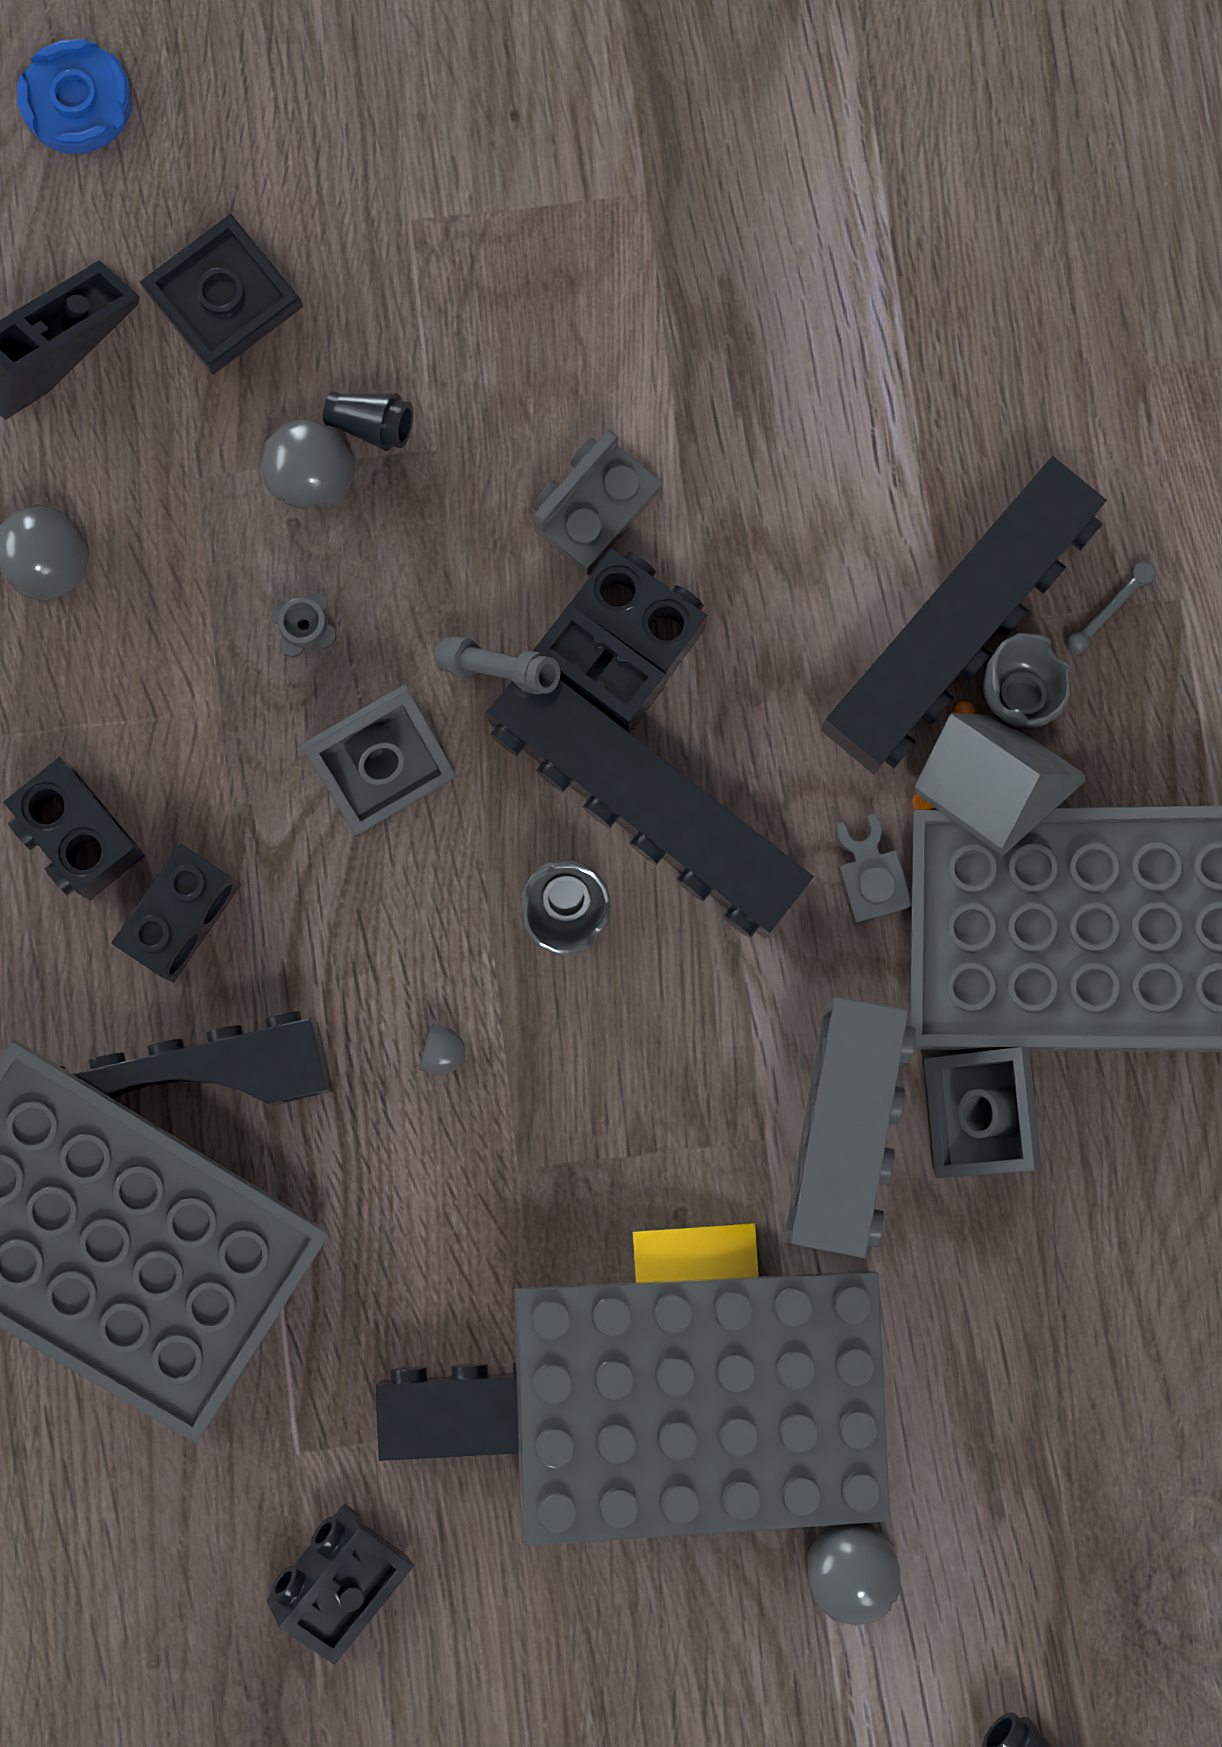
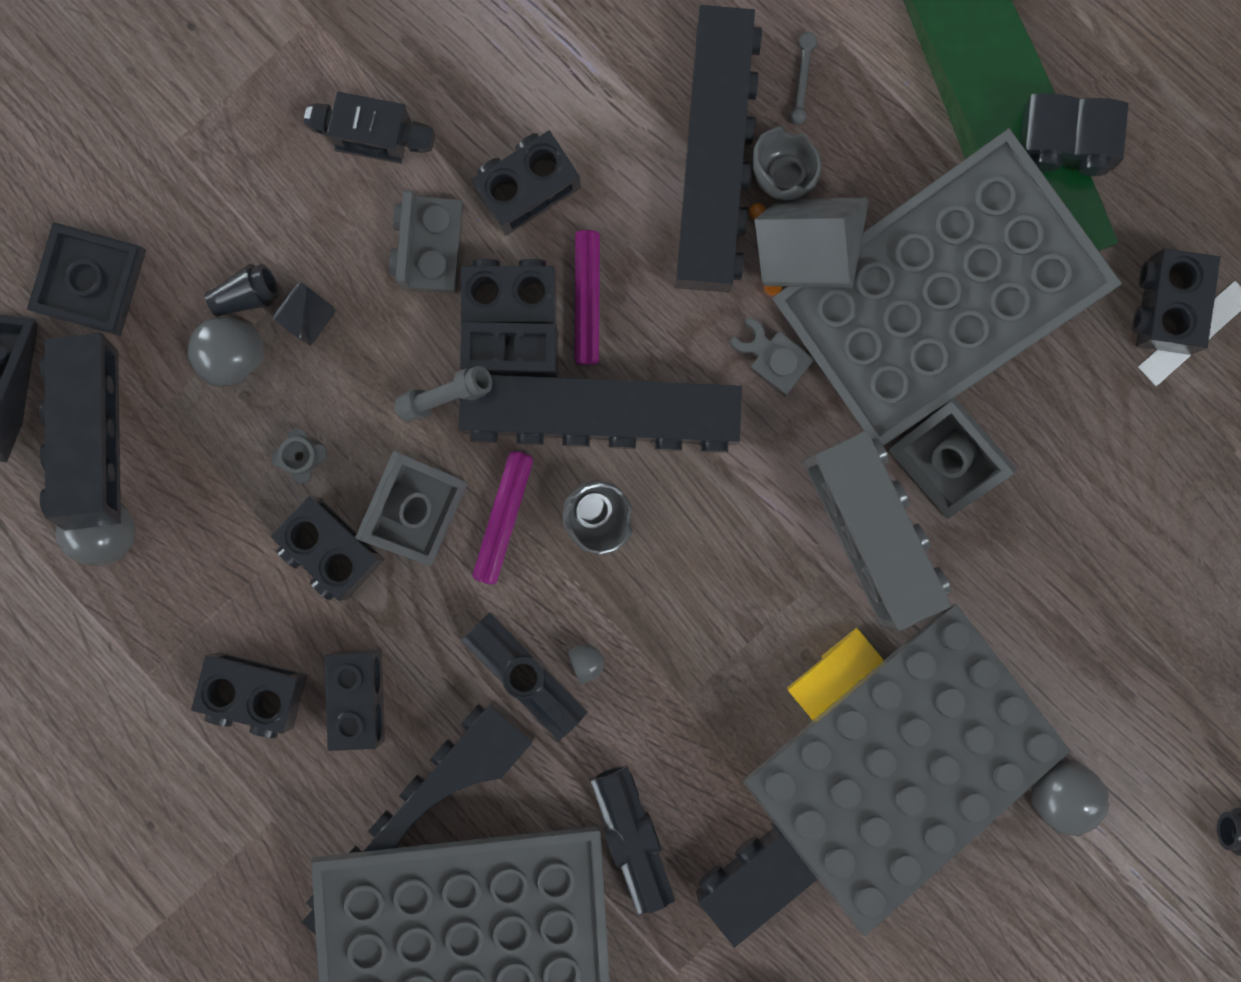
camera: 35 degrees left, 5 degrees up
none -> black brick [39,333,121,531]
none -> black brick [270,495,385,601]
none -> black slope [273,282,336,346]
none -> black piece [304,91,435,164]
none -> black piece [461,612,588,741]
none -> black brick [471,130,581,236]
none -> magenta axle [472,451,533,585]
none -> magenta axle [574,230,600,366]
none -> black piece [590,765,675,914]

